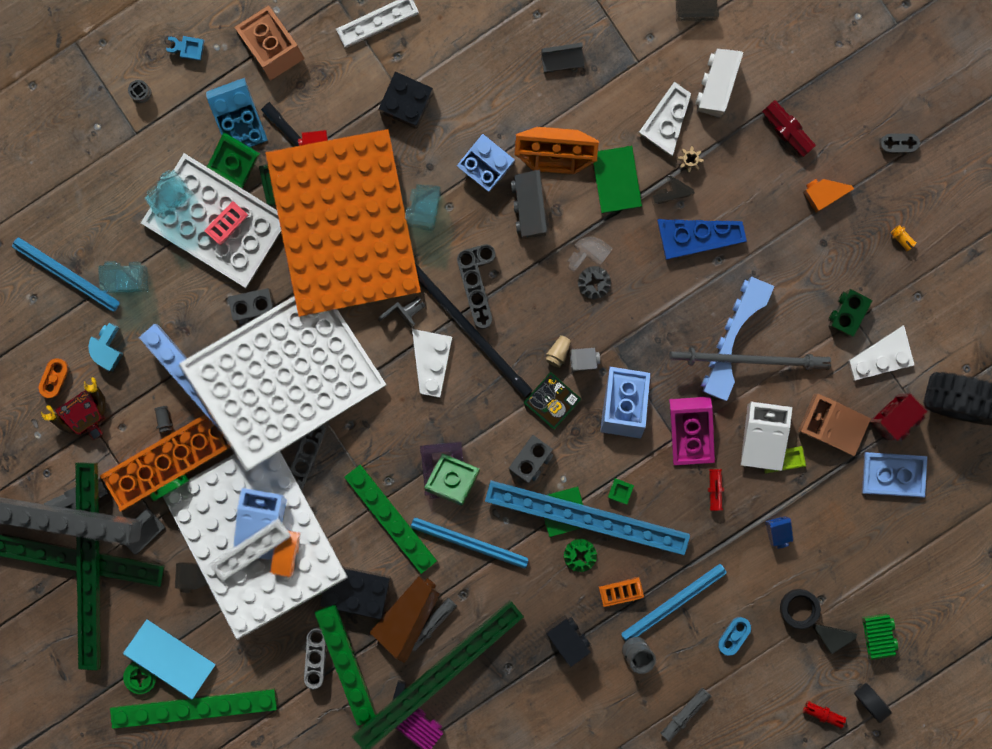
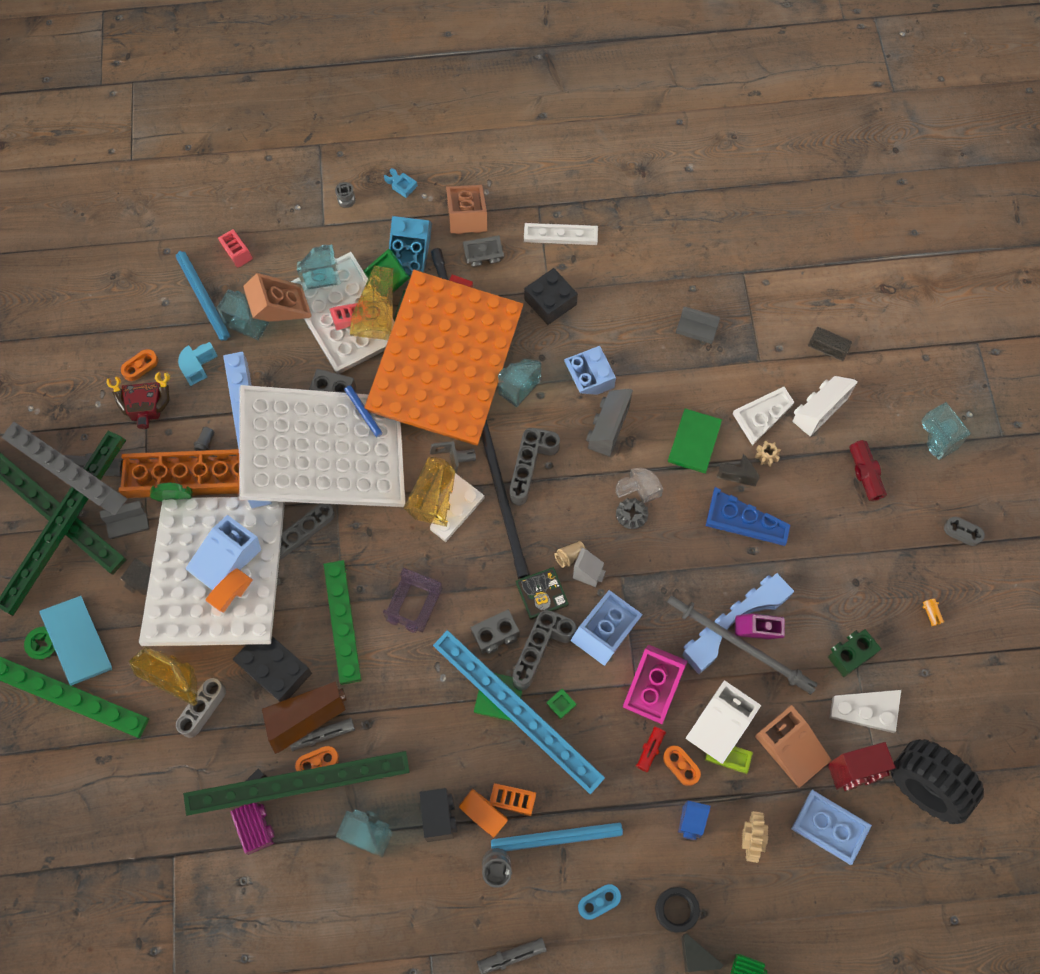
camera: 30 degrees right, 20 degrees down
white tile [210,519,291,582] -> none
green plate [315,605,376,726] -> none
dark azure axle [411,518,529,568] -> none
tile [424,453,480,506] -> none
orange wedge [514,127,599,174] -> none
green gear [564,539,597,572] -> none
orange slope [803,179,854,212] -> none
none -> clear yellow wedge [128,646,197,706]
none -> coral slope [218,229,253,268]
none -> nougat slope [243,273,312,322]
none -> orange plate [295,746,339,771]
none -> clear light blue slope [336,809,393,858]
none -> blue bar [344,385,383,438]
none -> clear yellow wedge [350,266,393,340]
none -> clear yellow wedge [404,456,456,527]
none -> orange slope [459,789,508,838]
none -> dark grey bracket [463,235,504,267]
none -> dark grey beam [512,610,576,691]
none -> orange plate [663,746,701,786]
none -> magenta brick [735,614,785,639]
none -> tan gear [742,811,768,863]
none -> clear light blue slope [921,402,971,460]

